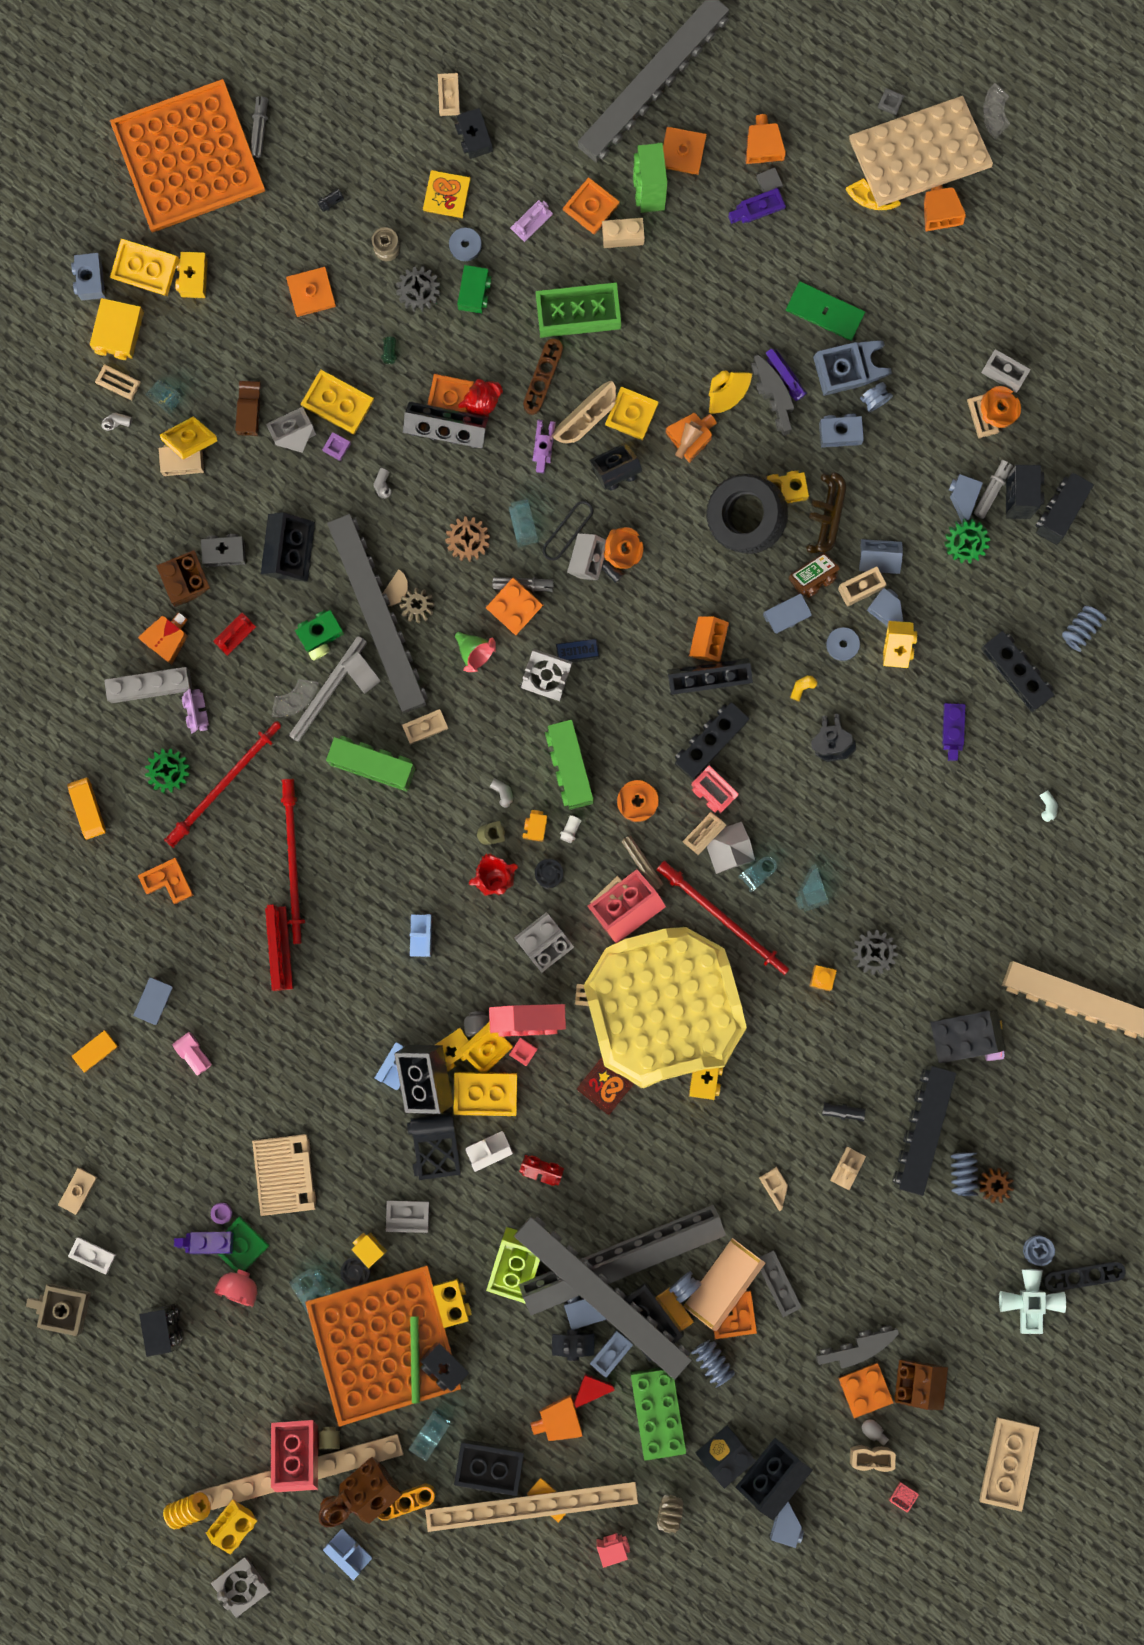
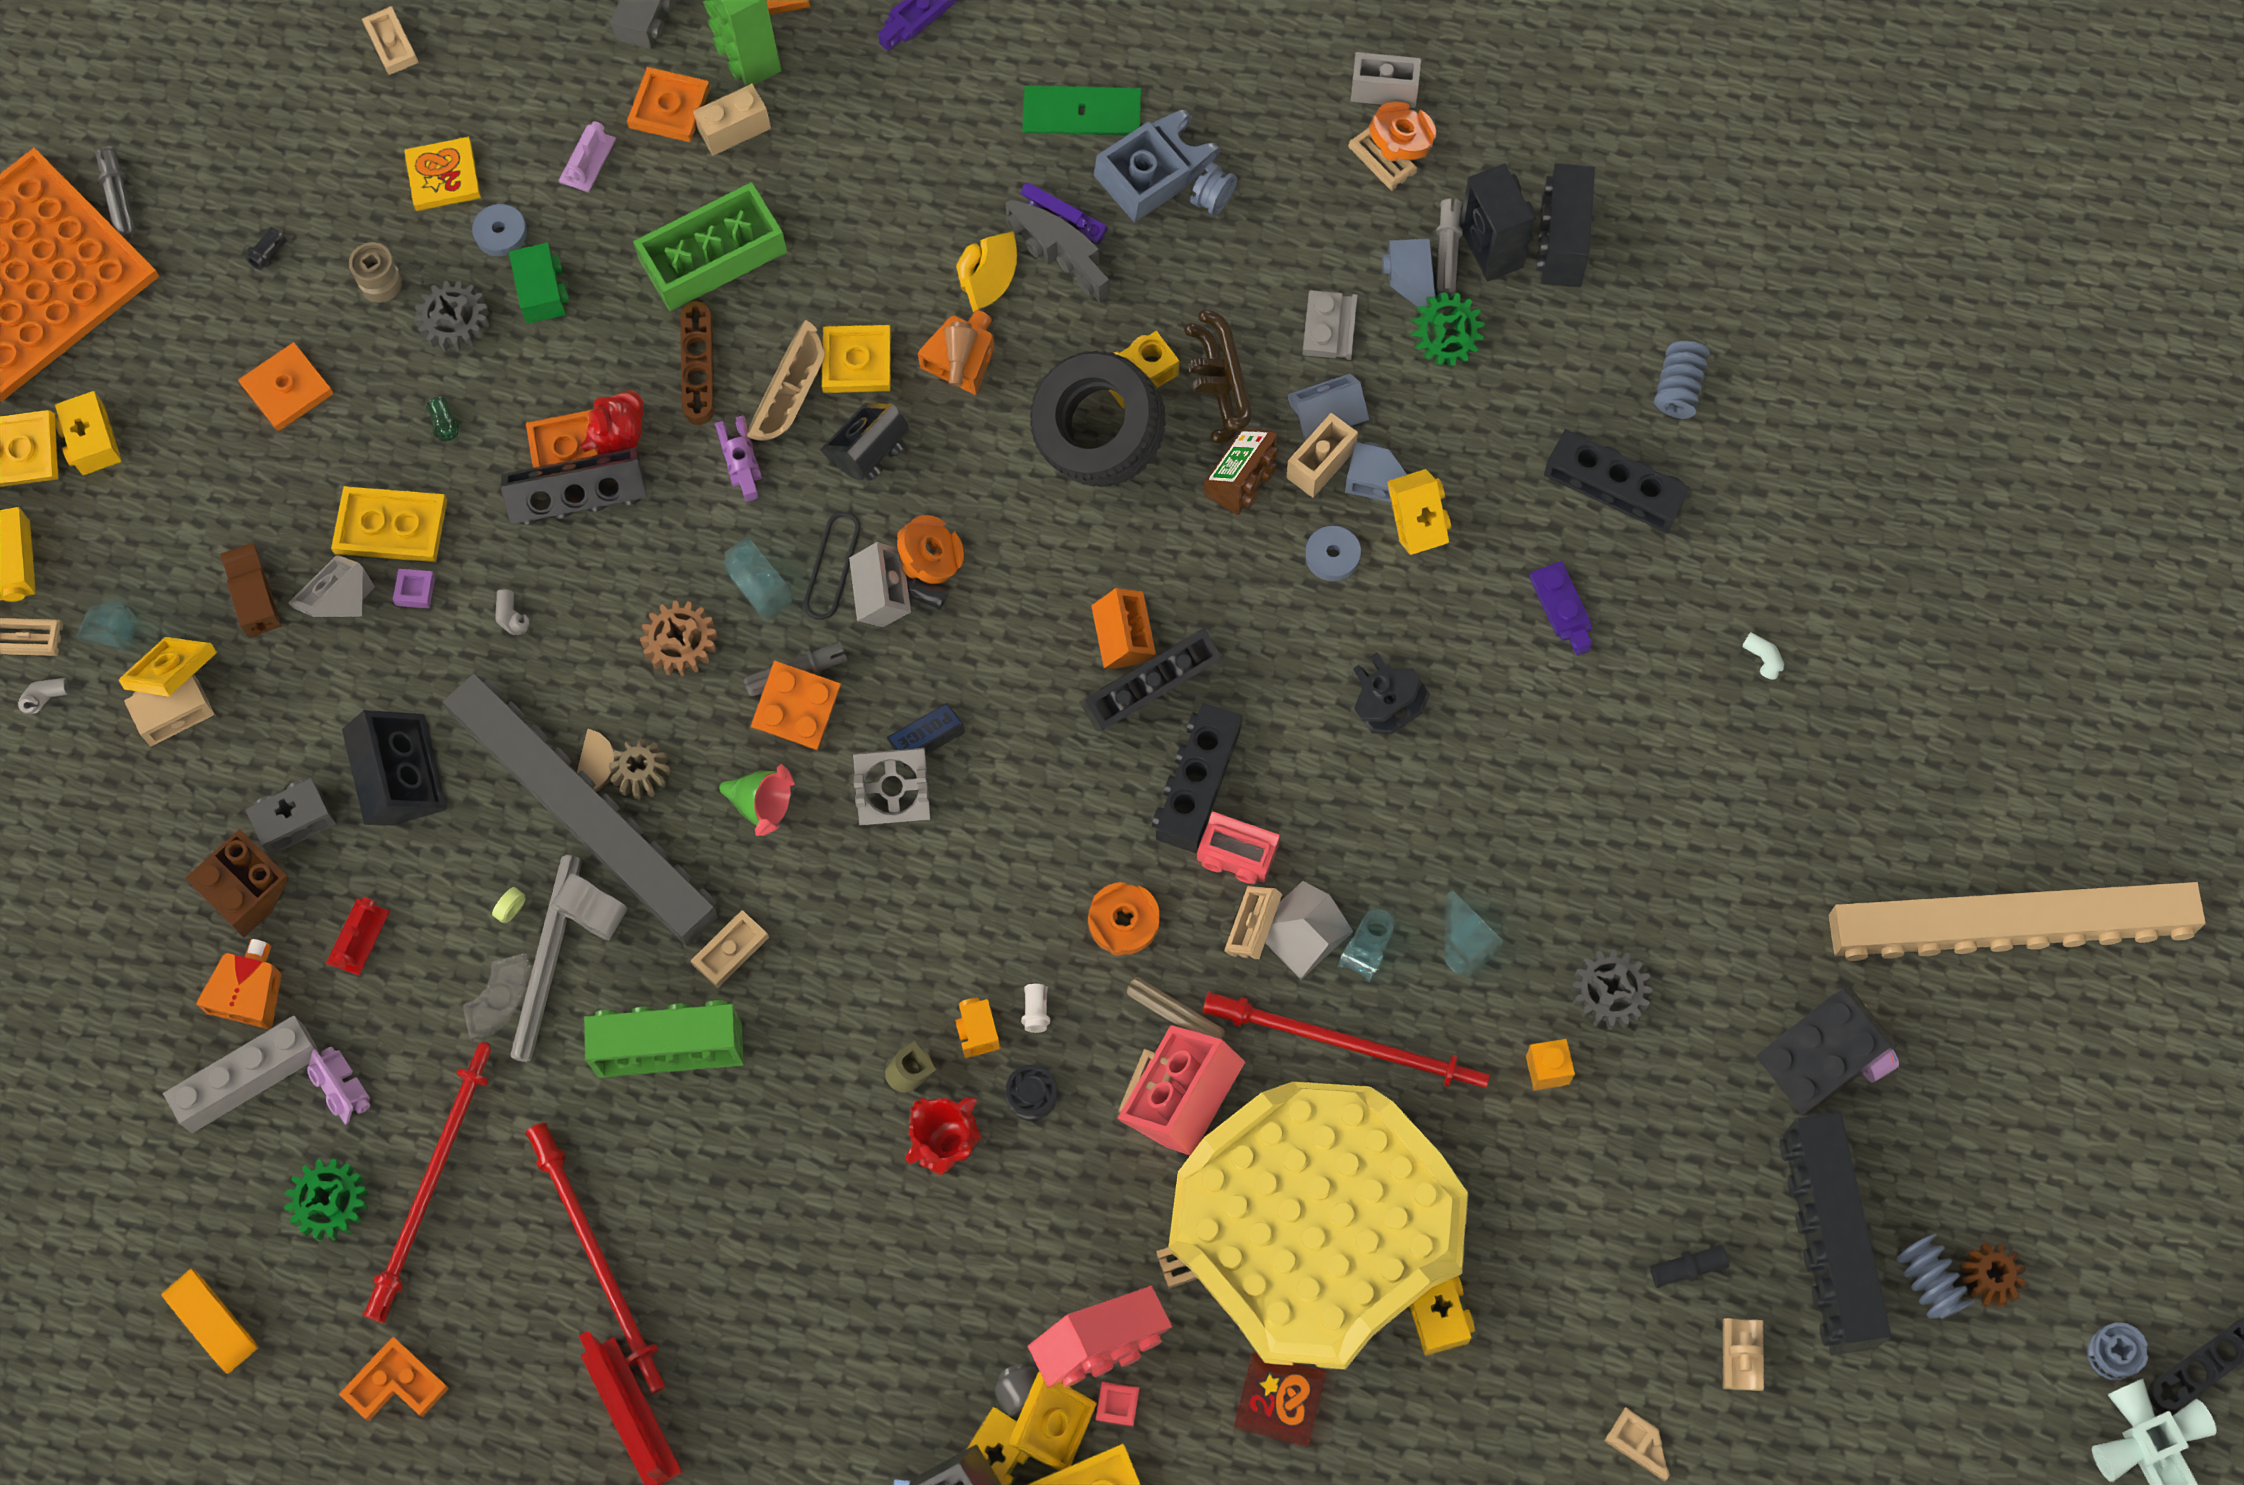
camera: 25 degrees left, 15 degrees down
green brick [295,610,344,654] -> none
light blue panel [410,914,432,957] -> none
black brick [454,108,493,159] -> none
light grey arm [490,778,513,808] -> none
light grey brick [514,912,574,973] -> none
bright green brick [545,720,593,810] -> none
sand blue panel [763,594,812,634] -> none
yellow arm [790,675,817,701] -> none
sand blue brick [819,414,863,448] -> none
none -> light grey plate [1302,290,1357,360]

